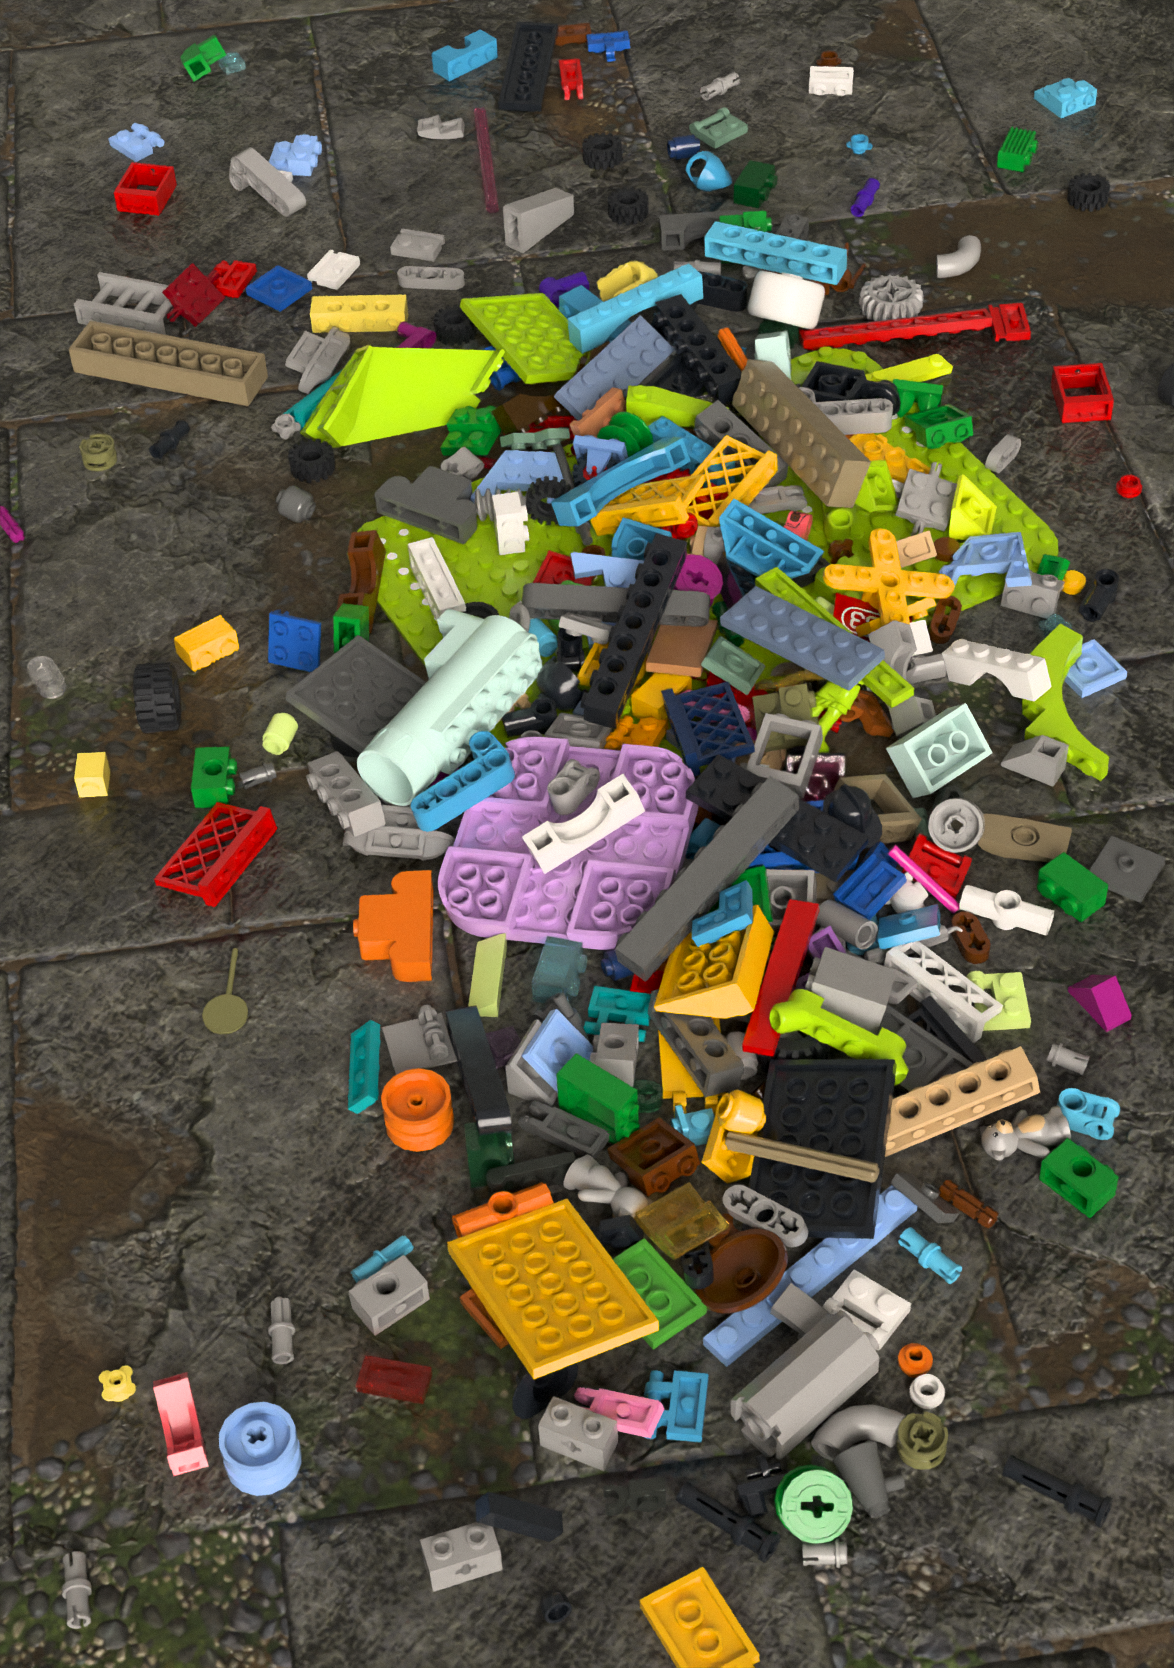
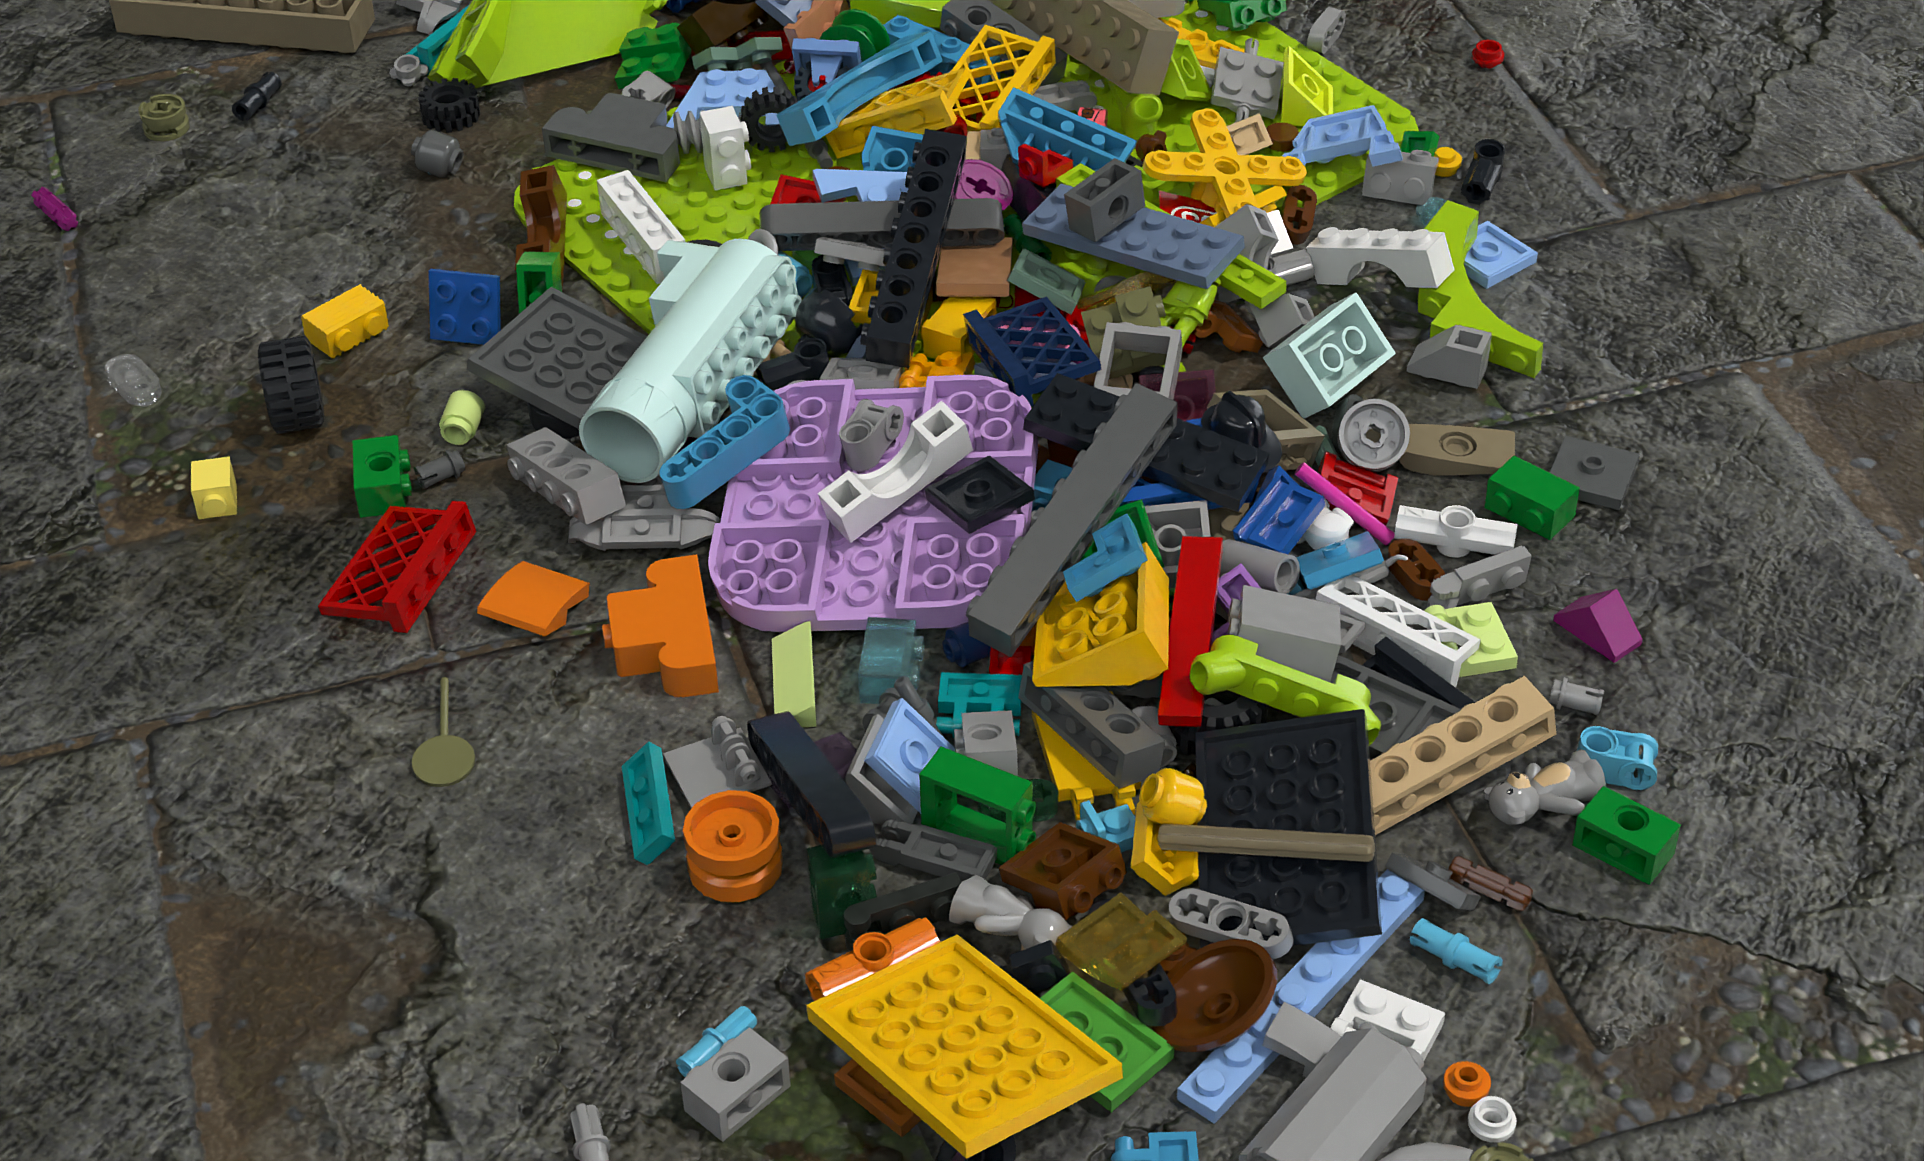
camera: 10 degrees left, 5 degrees down
none -> orange slope [477,561,590,636]
none -> black plate [924,455,1035,534]
none -> red bracket [1018,144,1073,187]
none -> dark grey brick [1064,158,1145,242]
none -> light grey hinge [1427,545,1532,609]

